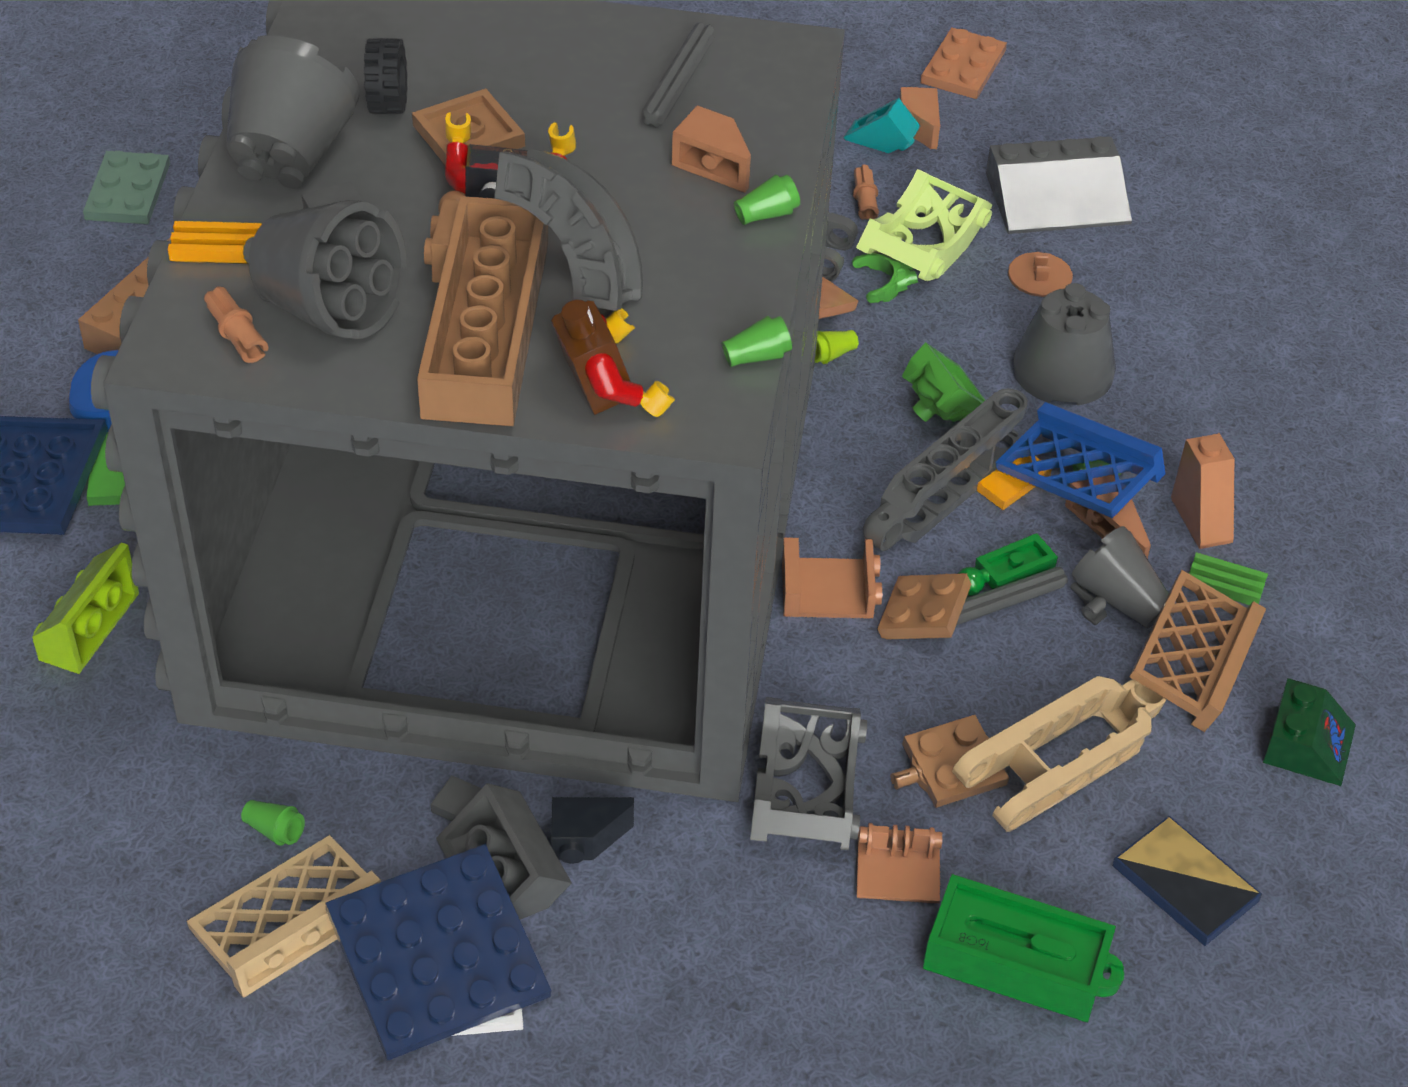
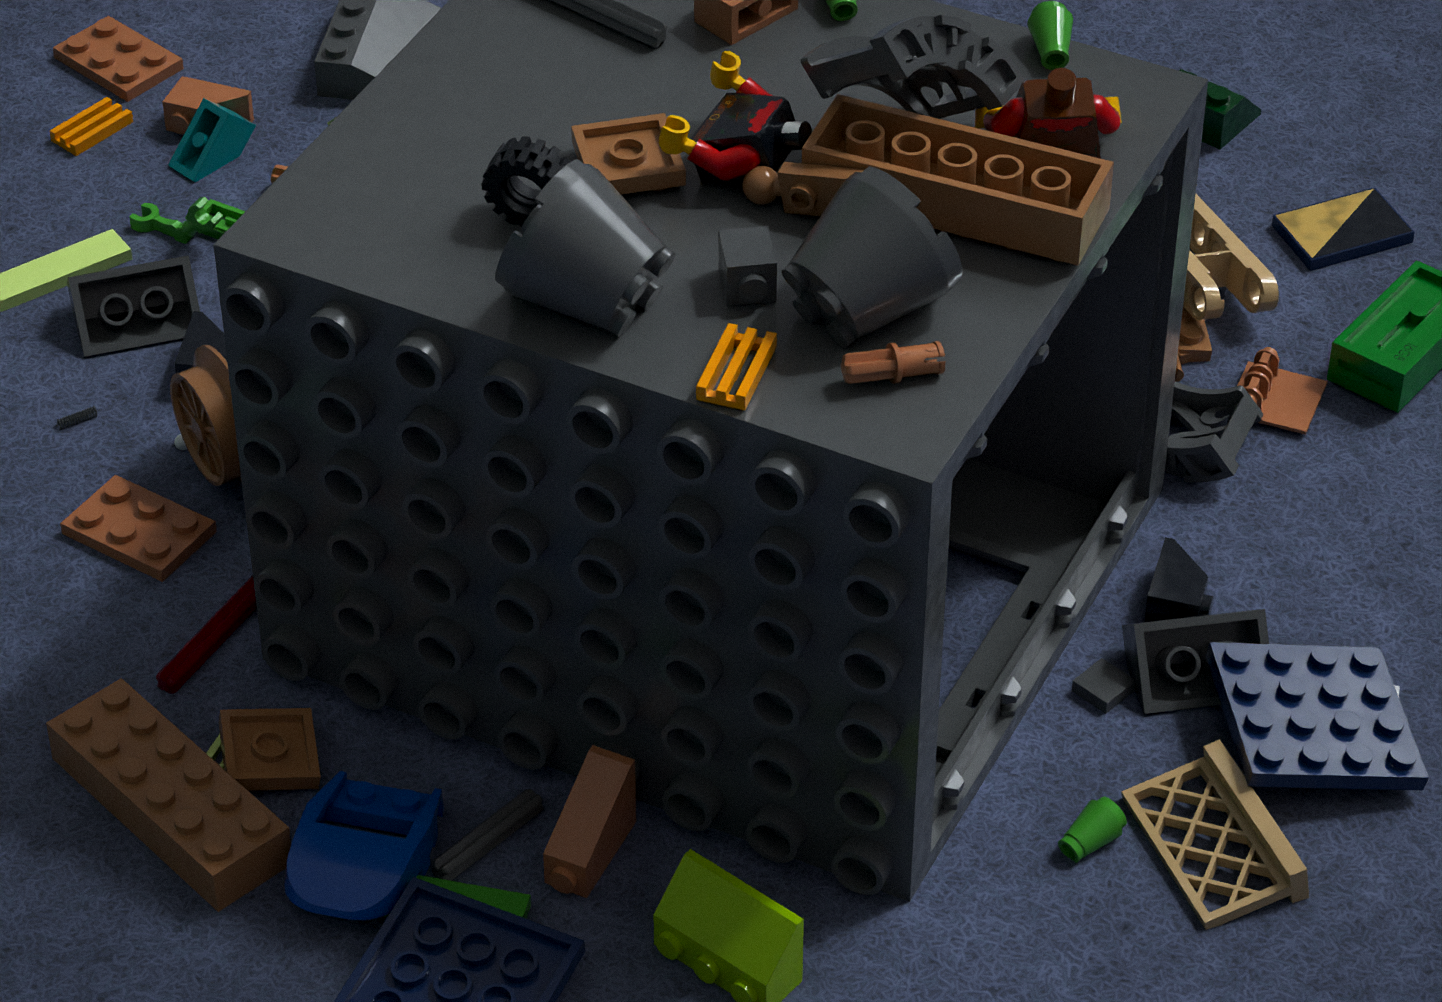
camera: 70 degrees left, 5 degrees down
none -> light orange tile [50,97,133,156]

